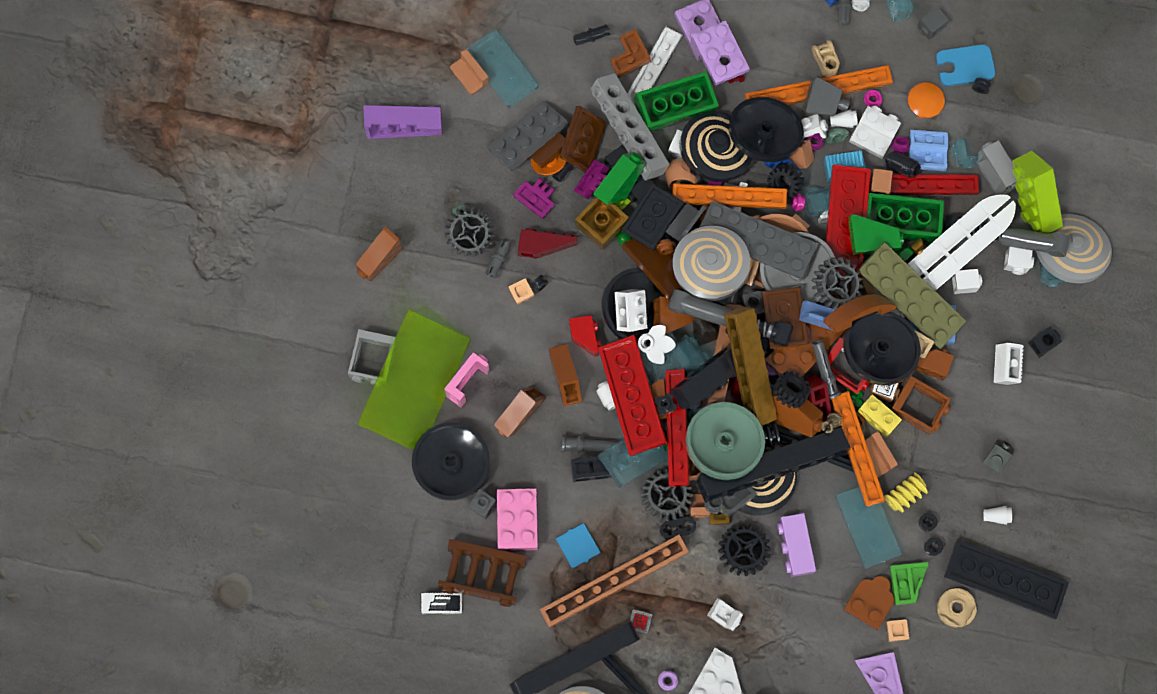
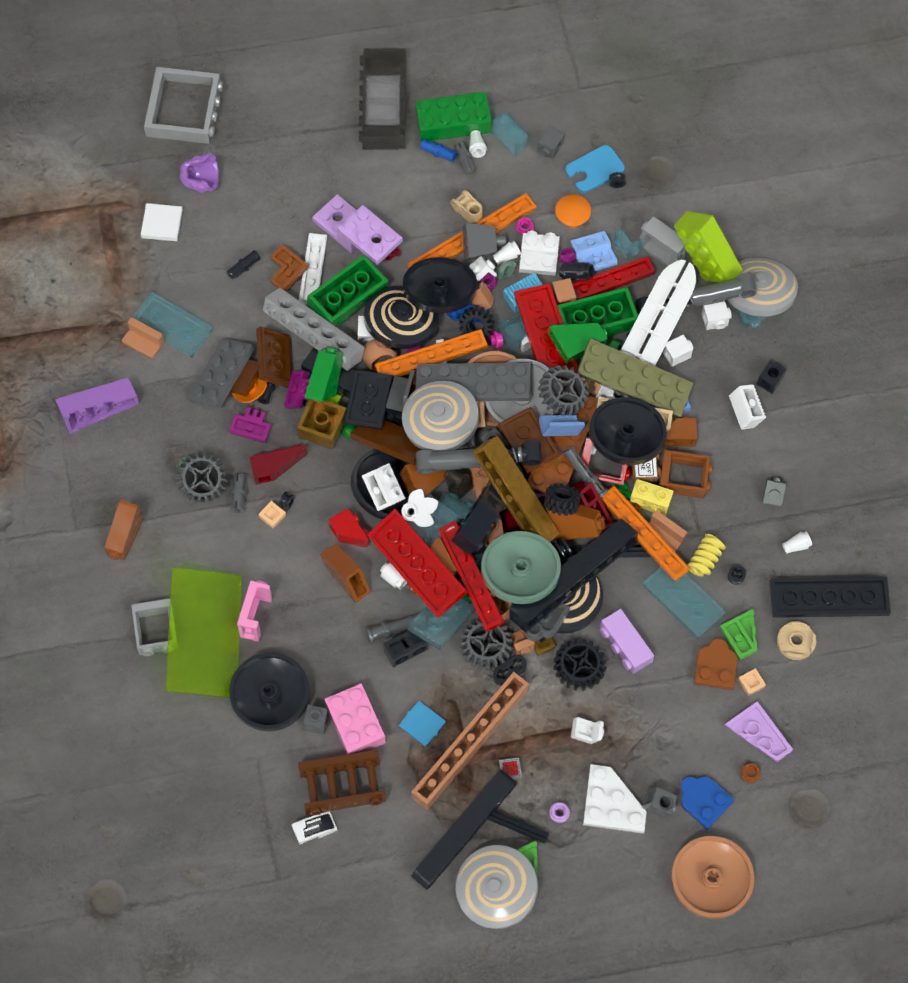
camera: 20 degrees left, 10 degrees down
slope [494,385,547,437] -> none
black plate [655,393,677,416] -> none
dark orange plate [656,239,676,255] -> none
dark tan pin [822,413,842,433] -> none
dark orange slope [824,294,896,333] -> none
pearl gold piece [909,238,927,255] -> none
black bush [924,538,943,556] -> none

